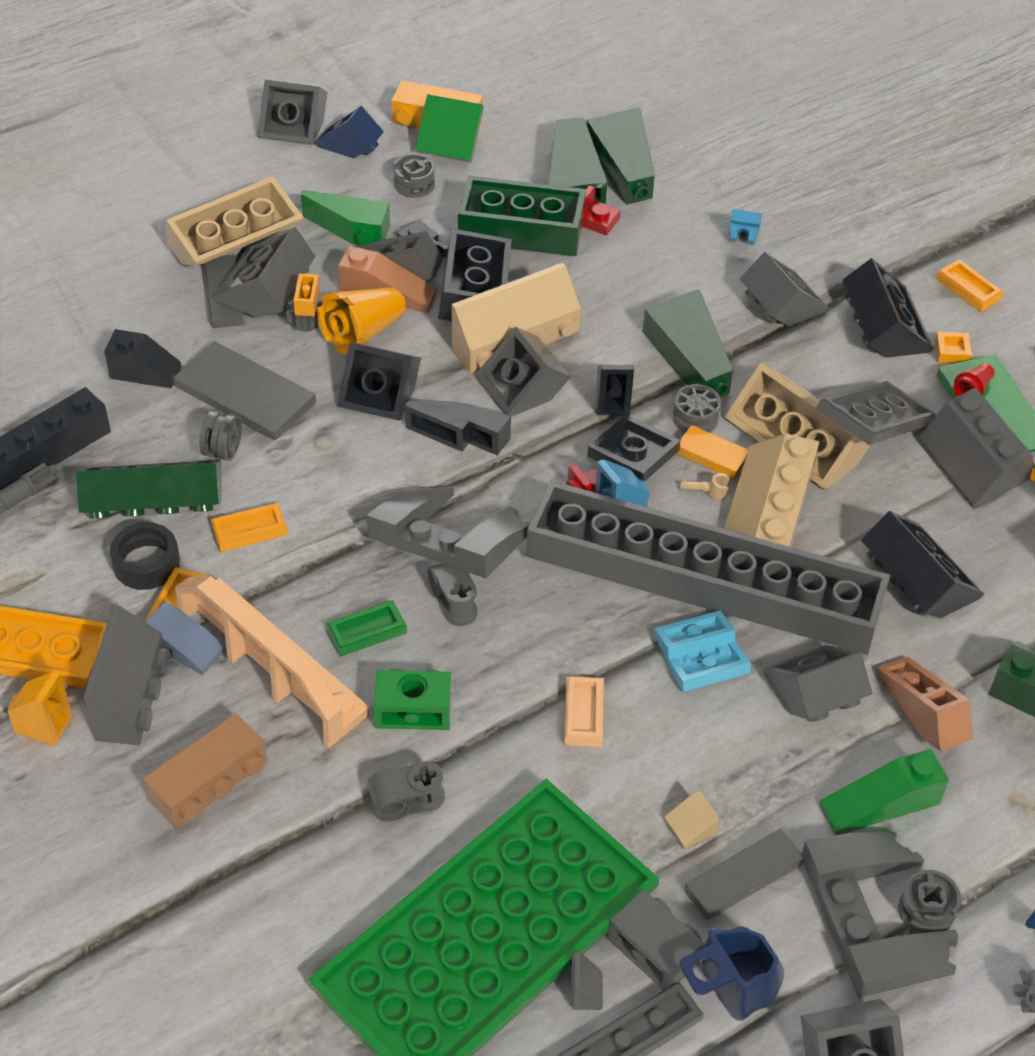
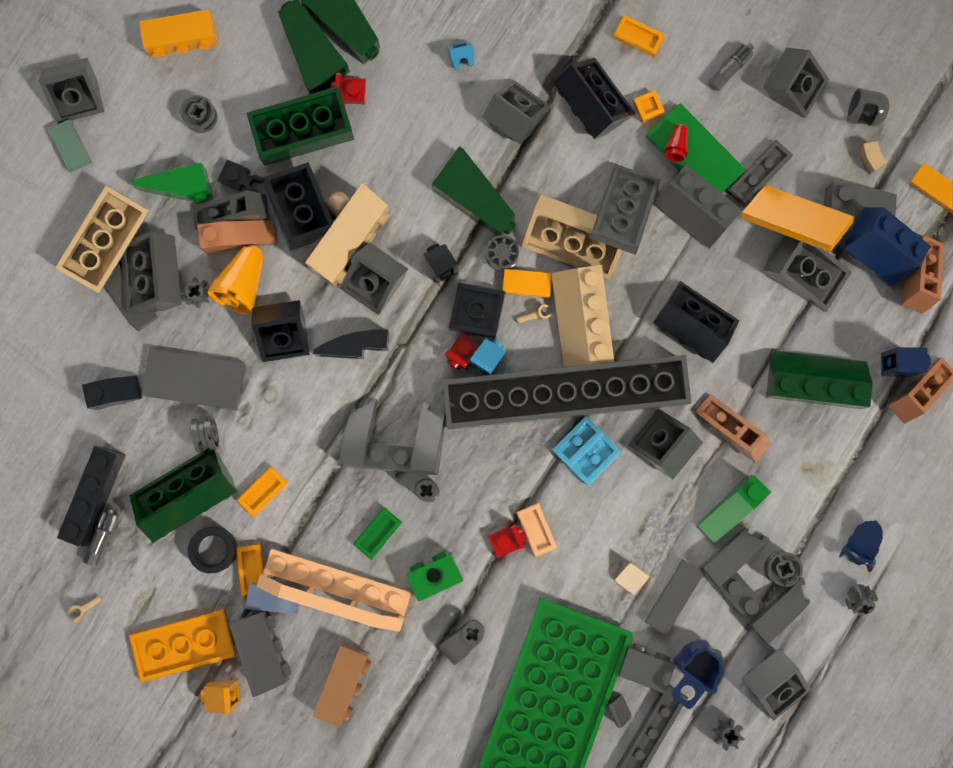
camera: 25 degrees left, 35 degrees up
light orange piece [293,274,320,316] -> none
dark blue slope [315,105,384,159] -> none
green tile [415,94,484,163] -> none
none -> sand green tile [48,119,92,173]
none -> red bracket [488,524,527,558]

